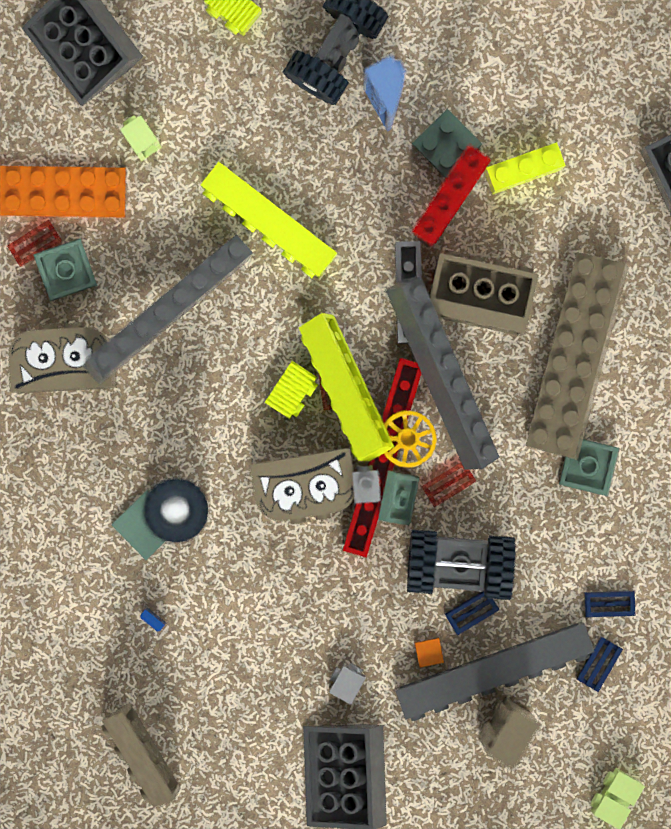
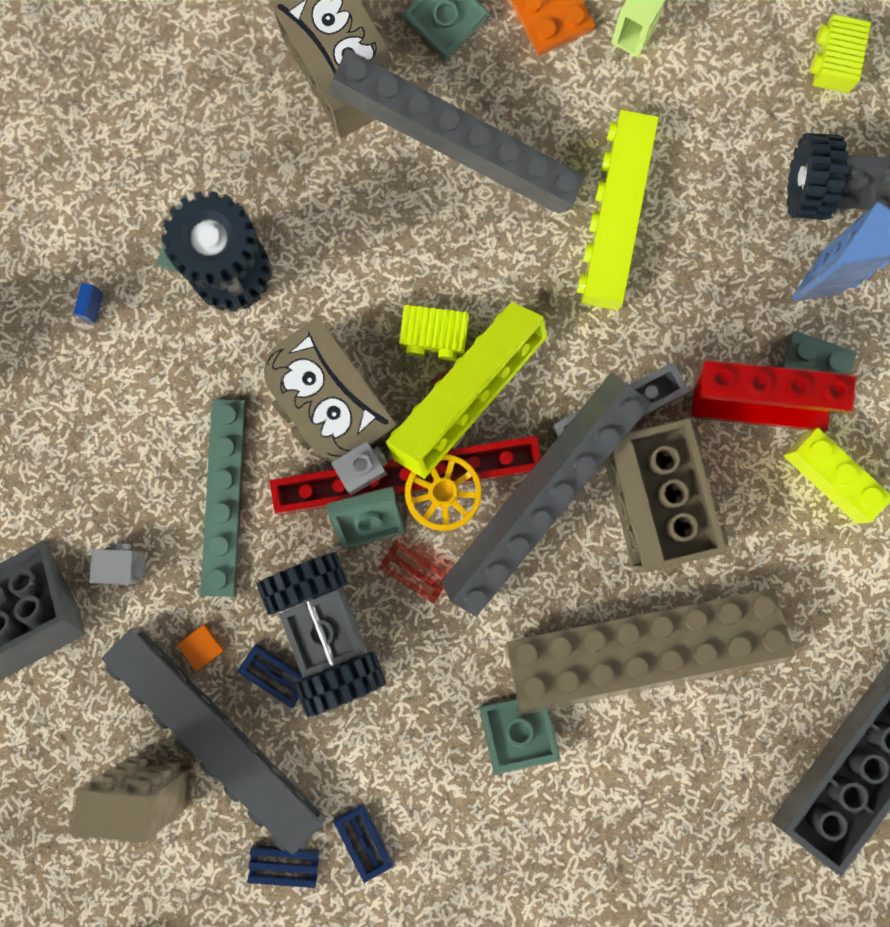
camera: 70 degrees right, 5 degrees down
none -> sand green plate [200,399,247,597]

